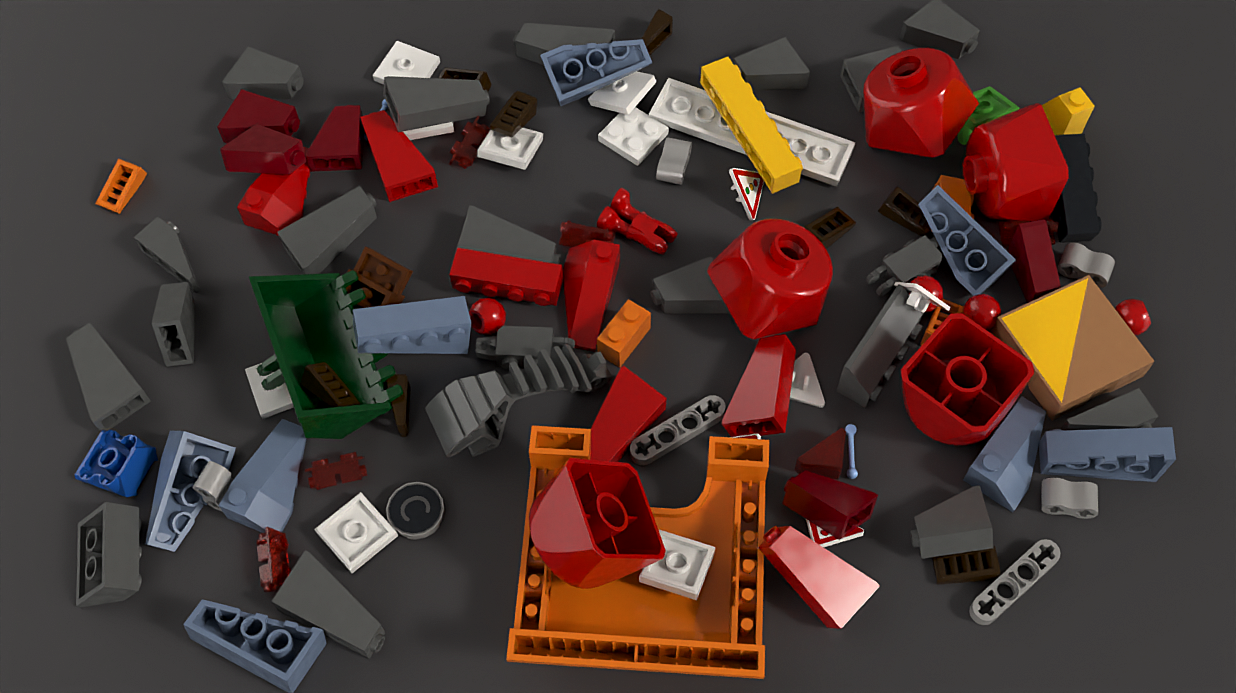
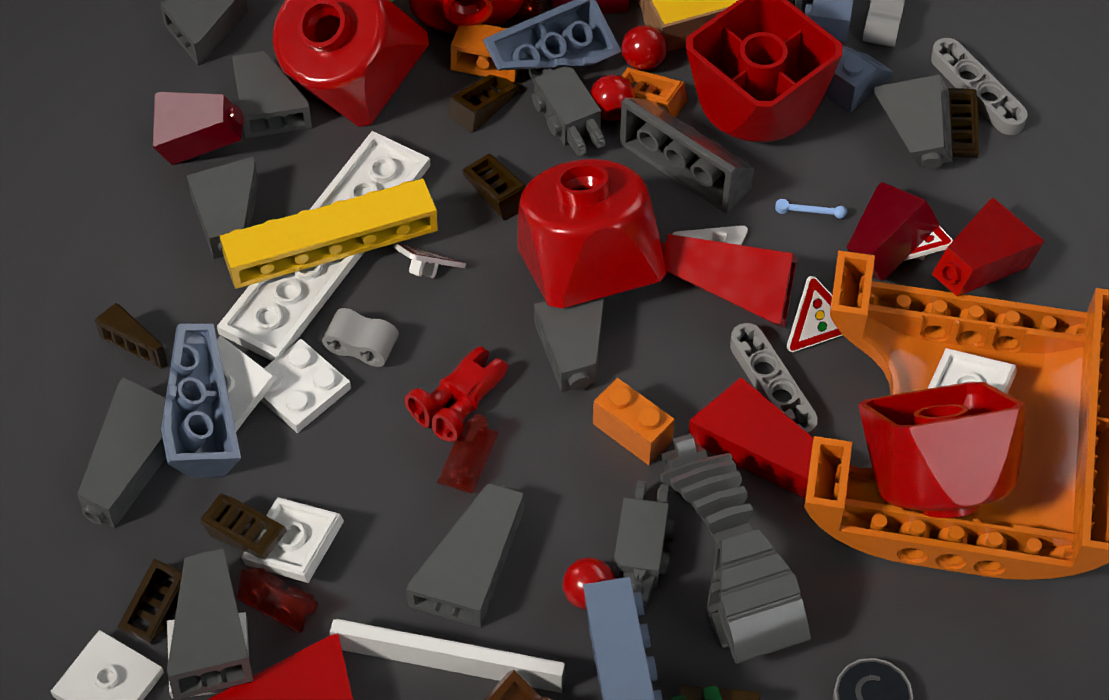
camera: 85 degrees left, 5 degrees down
red brick [449,248,563,306] -> none
red wedge [563,240,620,352] -> none
clear red slope [795,428,846,480] -> none
white piece [894,282,951,312] -> none
none -> slope [153,92,244,165]
none -> white tile [330,619,565,693]

